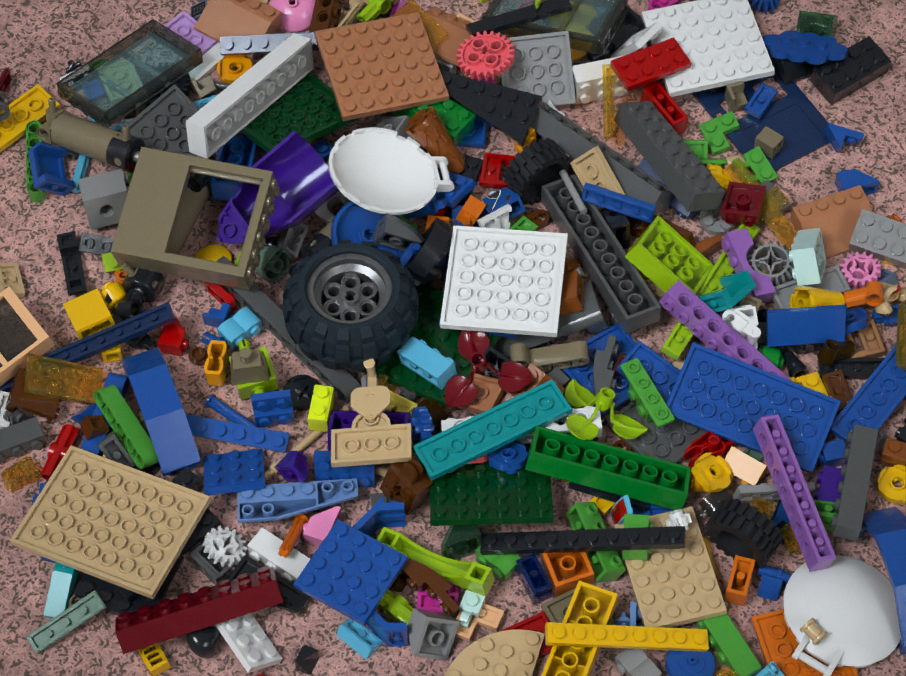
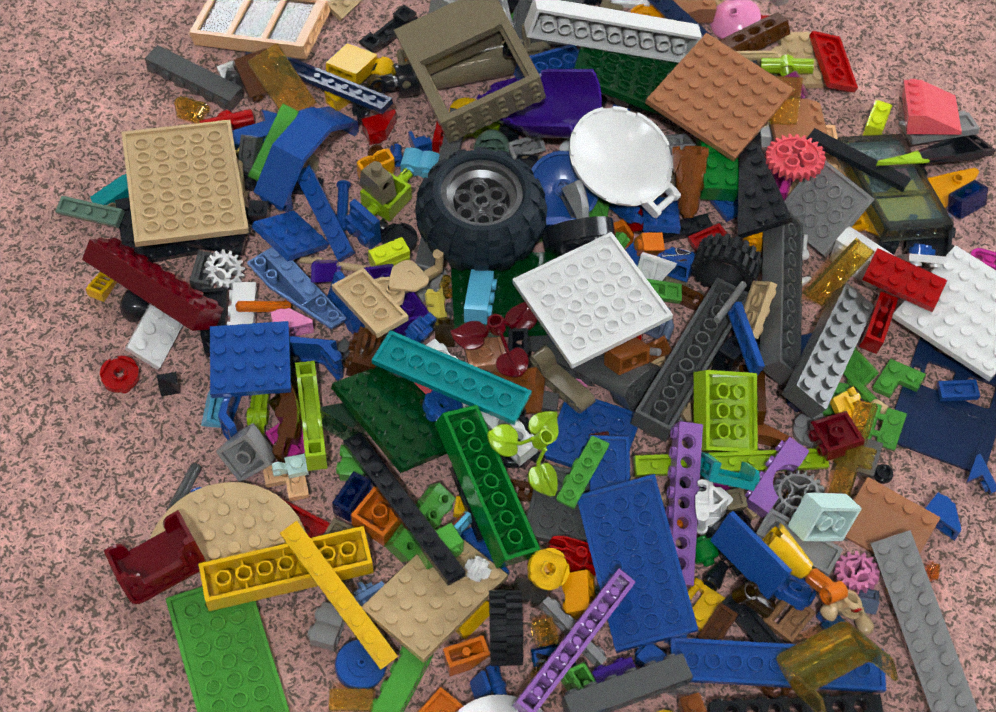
camera: 50 degrees right, 0 degrees up
reddish brown slope [80,415,109,440] -> none
dark grey slope [593,335,619,413] -> none
dark tan panel [725,81,748,112] -> none
dark tan panel [754,126,784,159] -> none
none -> black plate [874,464,894,484]
none -> blue plate [909,244,936,256]

